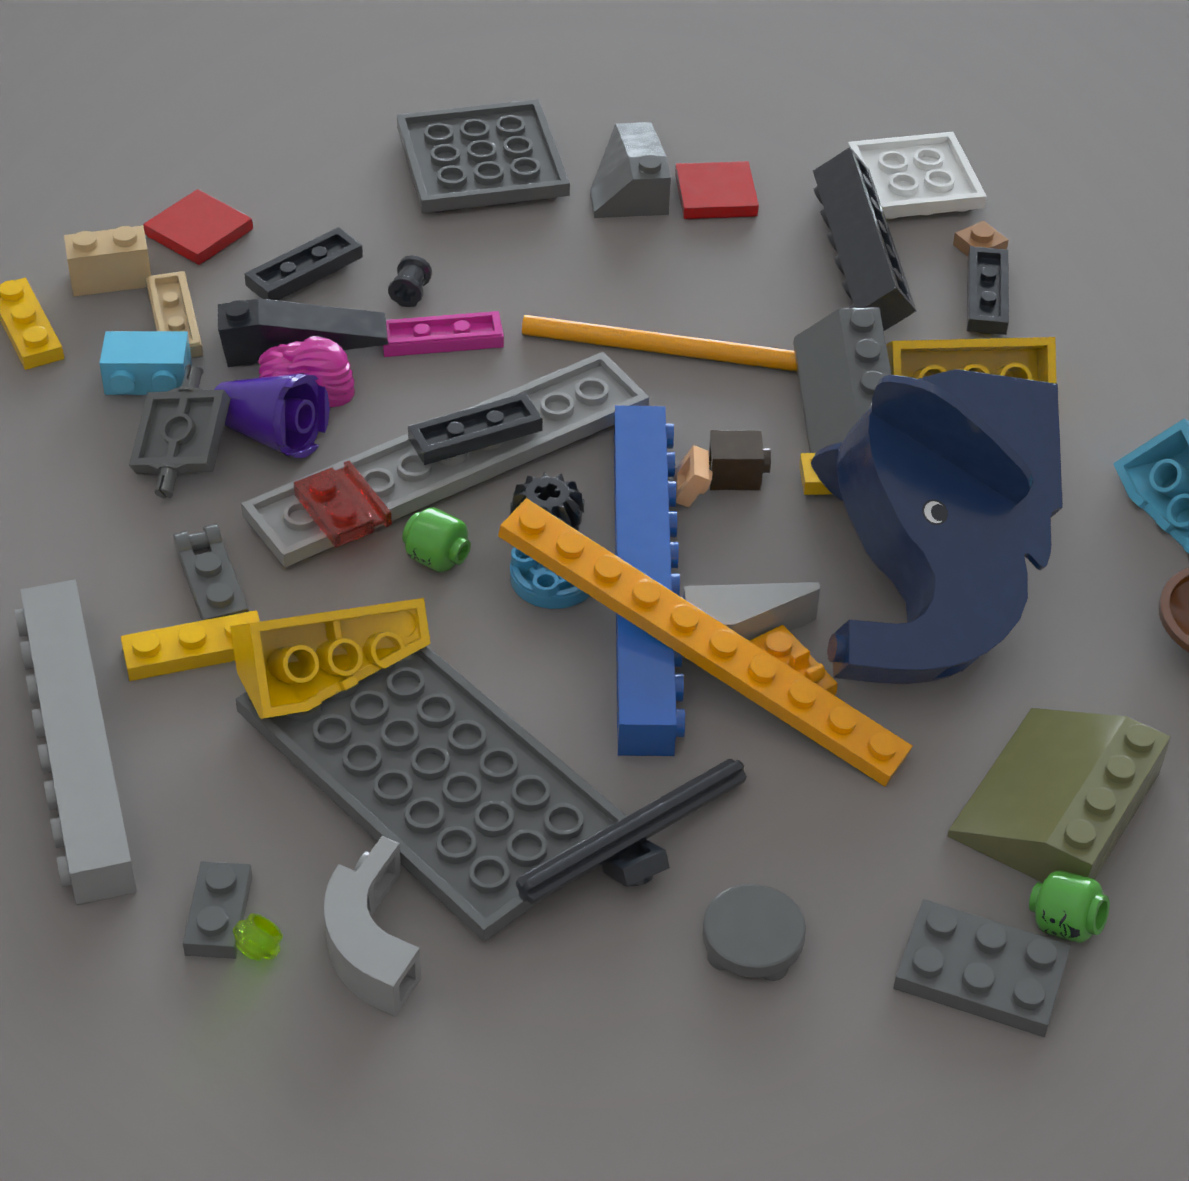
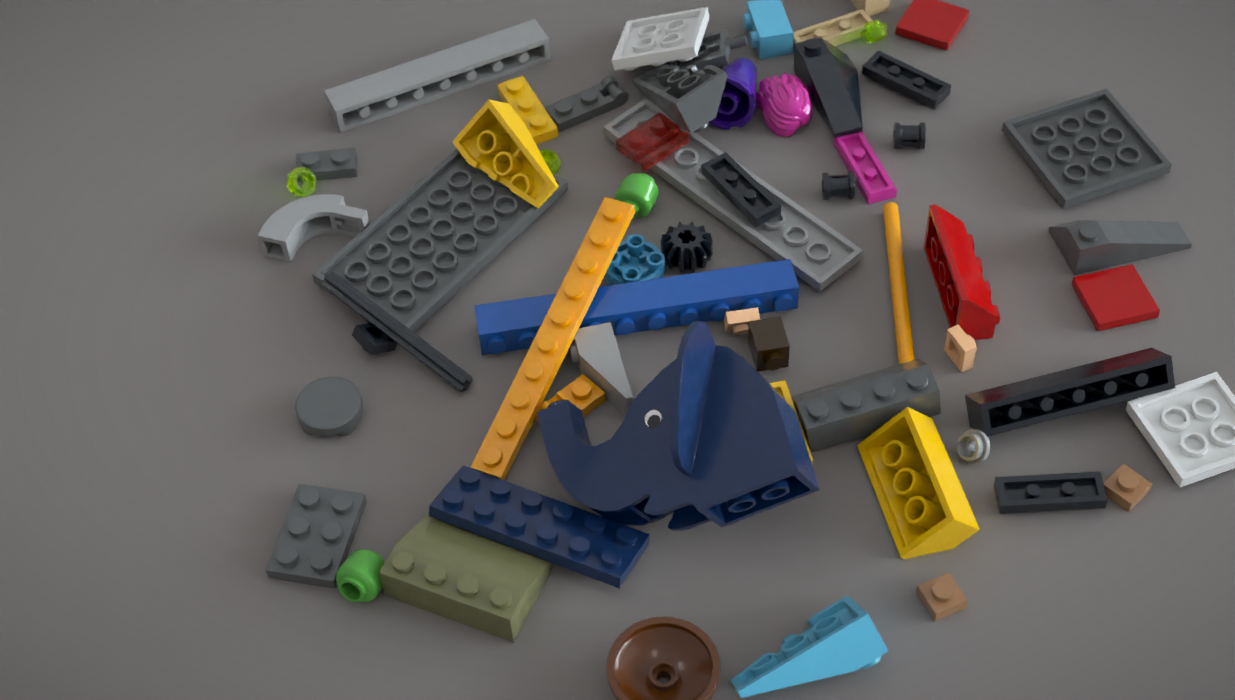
camera: 85 degrees right, 5 degrees up
none -> dark blue plate [429,465,650,589]
none -> white plate [611,7,709,71]
none -> dark grey wedge [632,65,728,133]
none -> black bush [822,172,855,200]
none -> clear neon green plate [860,20,888,43]
none -> medium nougat plate [916,572,968,622]
none -> red slope [923,204,1000,340]
none -> light nougat plate [944,324,977,373]
none -> light grey plate [957,429,990,464]

